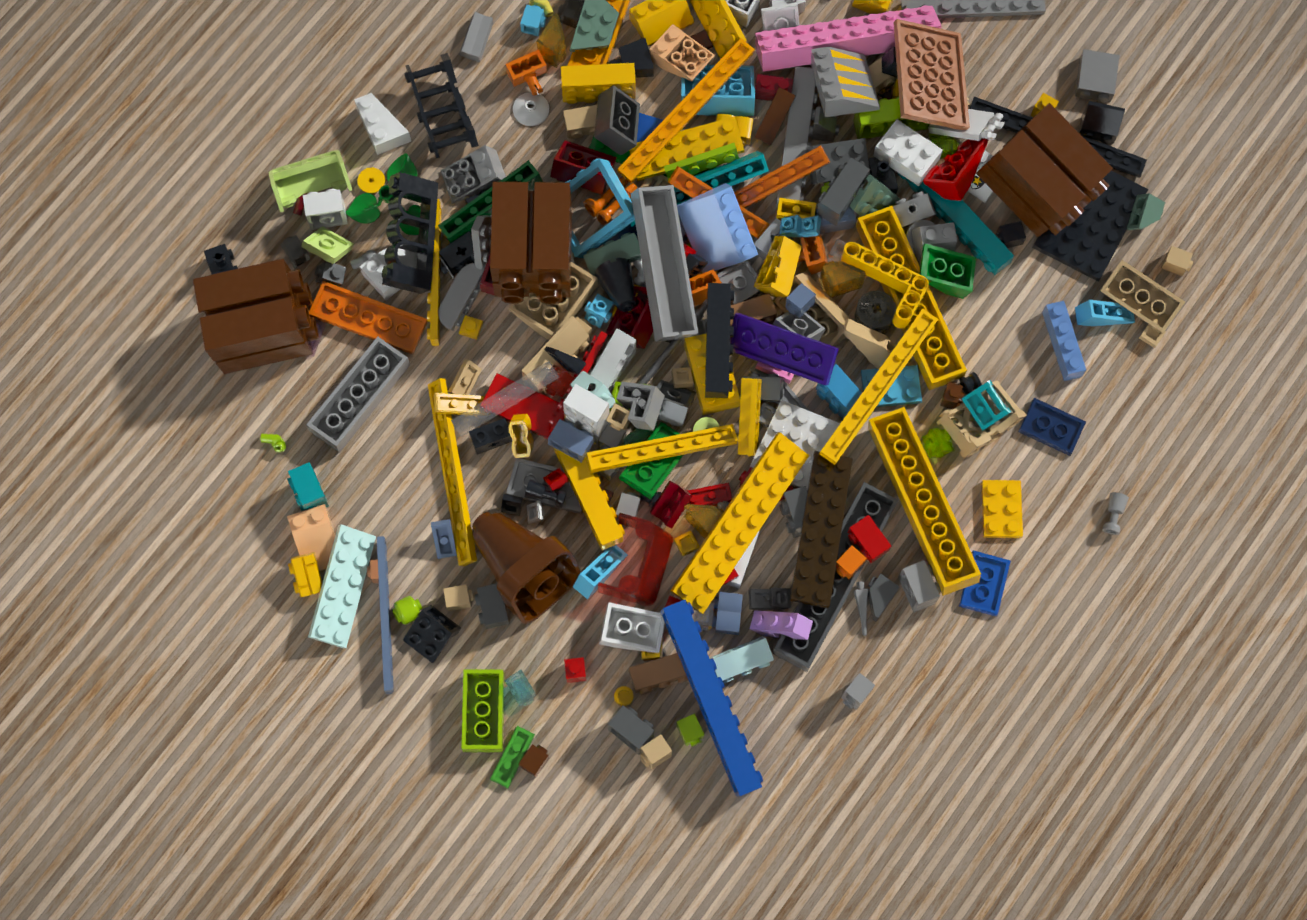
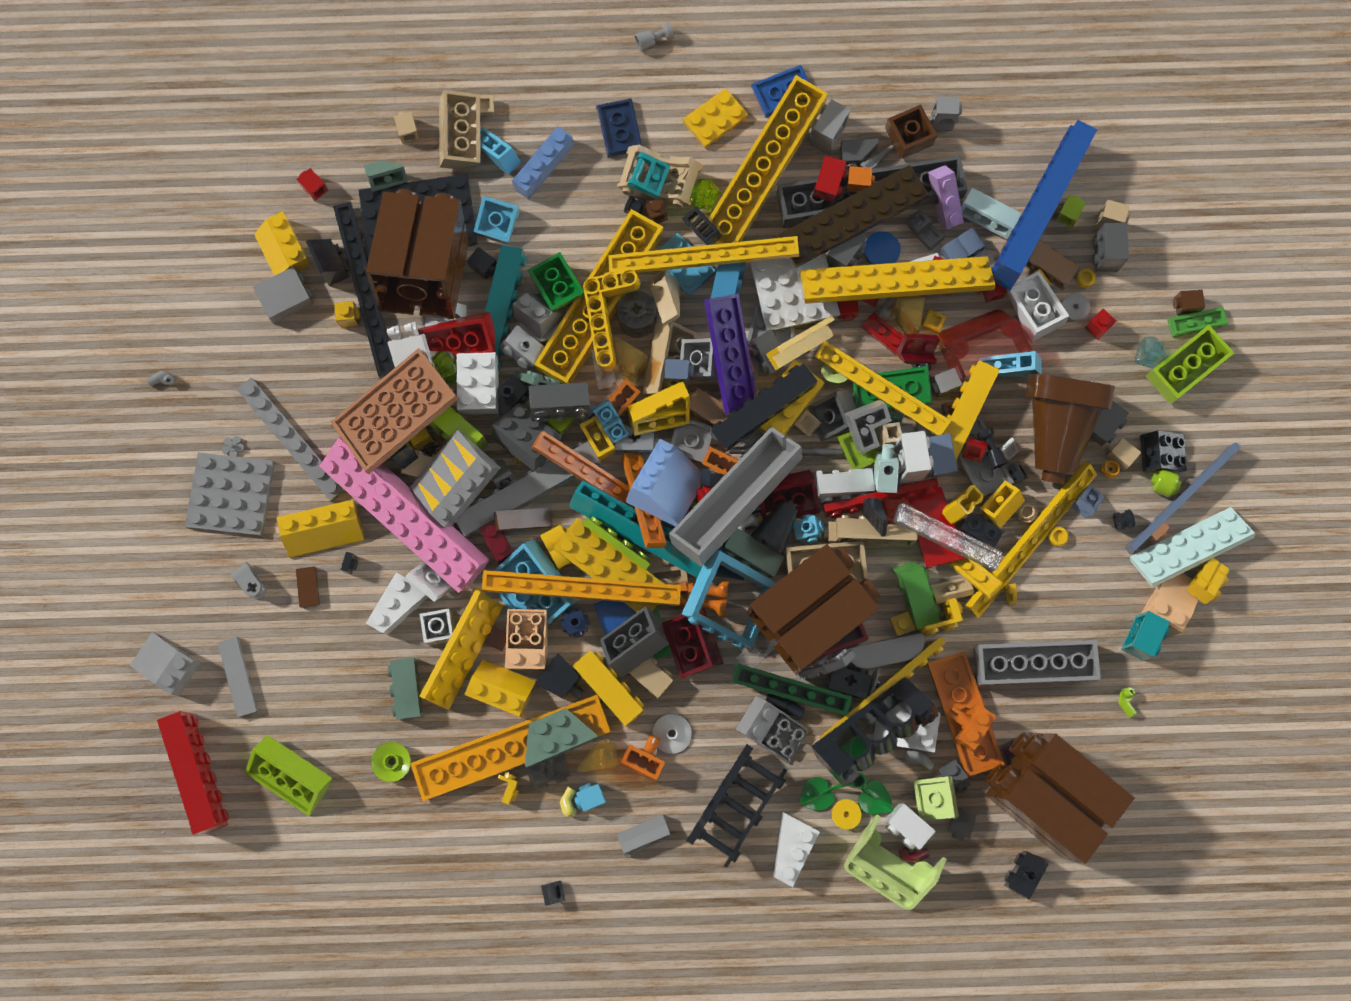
camera: 125 degrees left, 5 degrees up
none -> yellow slope [254,211,311,276]
none -> red brick [296,168,329,202]
none -> medium azure slope [474,196,520,242]
none -> dark blue brick [561,609,590,638]
none -> black slope [682,207,722,245]
none -> blue tile [864,231,901,265]
none -> reddish brown brick [885,105,937,159]
none -> bright green wedge [892,561,941,629]
none -> yellow bracket [918,598,963,637]
none -> orange brick [947,705,996,751]
none -> yellow brick [980,481,1025,529]
none -> yellow tile [1004,583,1017,606]
none -> tan plate [1018,504,1038,523]
none -> yellow tile [1048,527,1069,547]
none -> light grey piece [1062,293,1090,320]
none -> light orange plate [1101,460,1120,478]
none -> black wheel [1113,509,1136,531]

